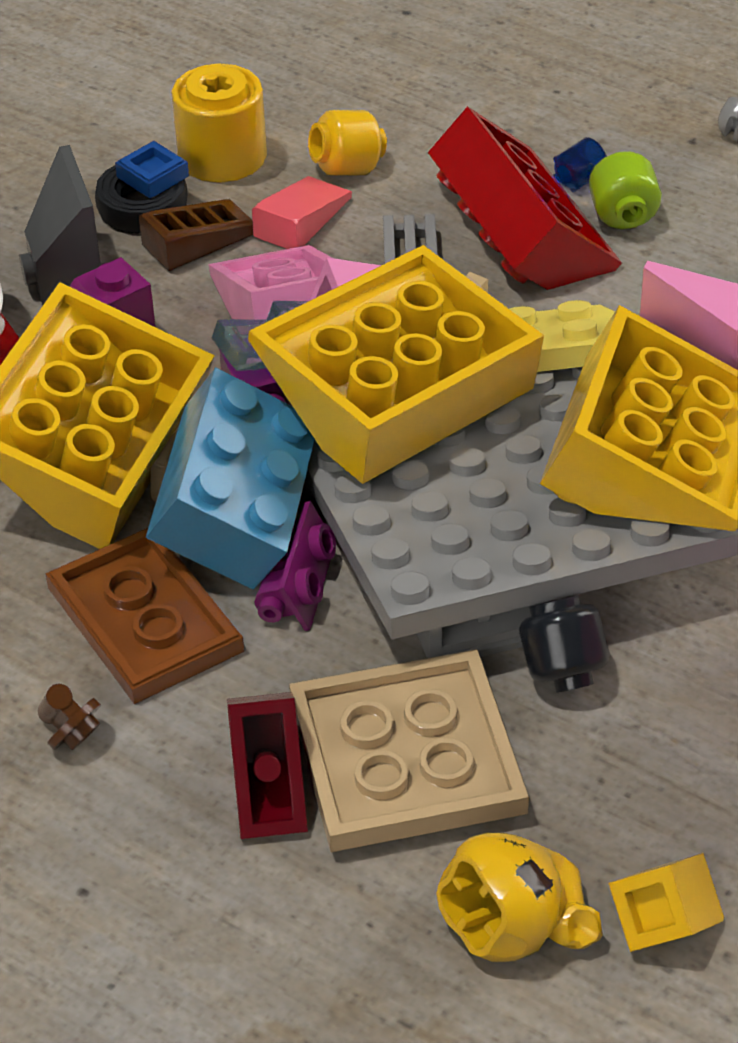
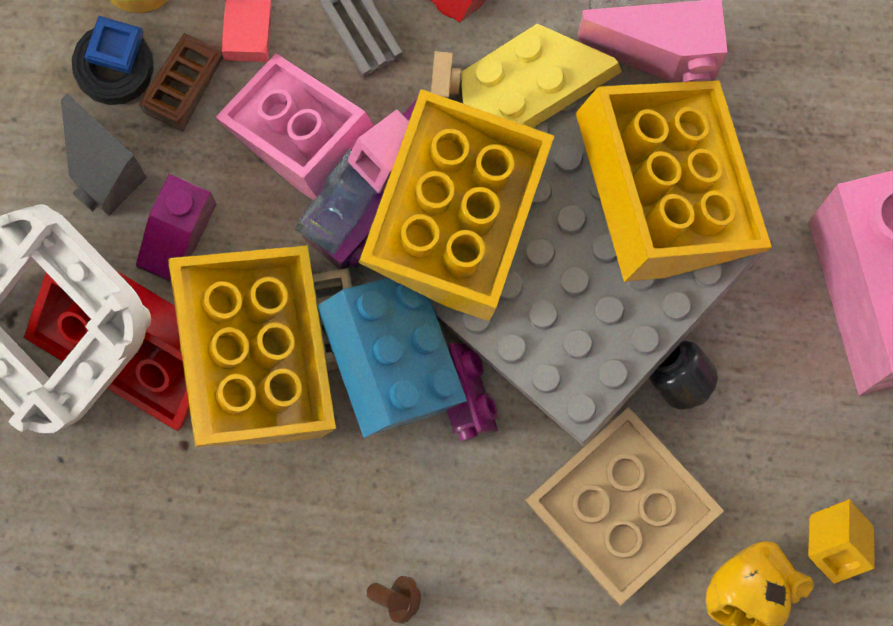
camera: 30 degrees left, 35 degrees up
dark orange tile [45,528,244,704] -> none
dark red slope [227,692,308,839] -> none

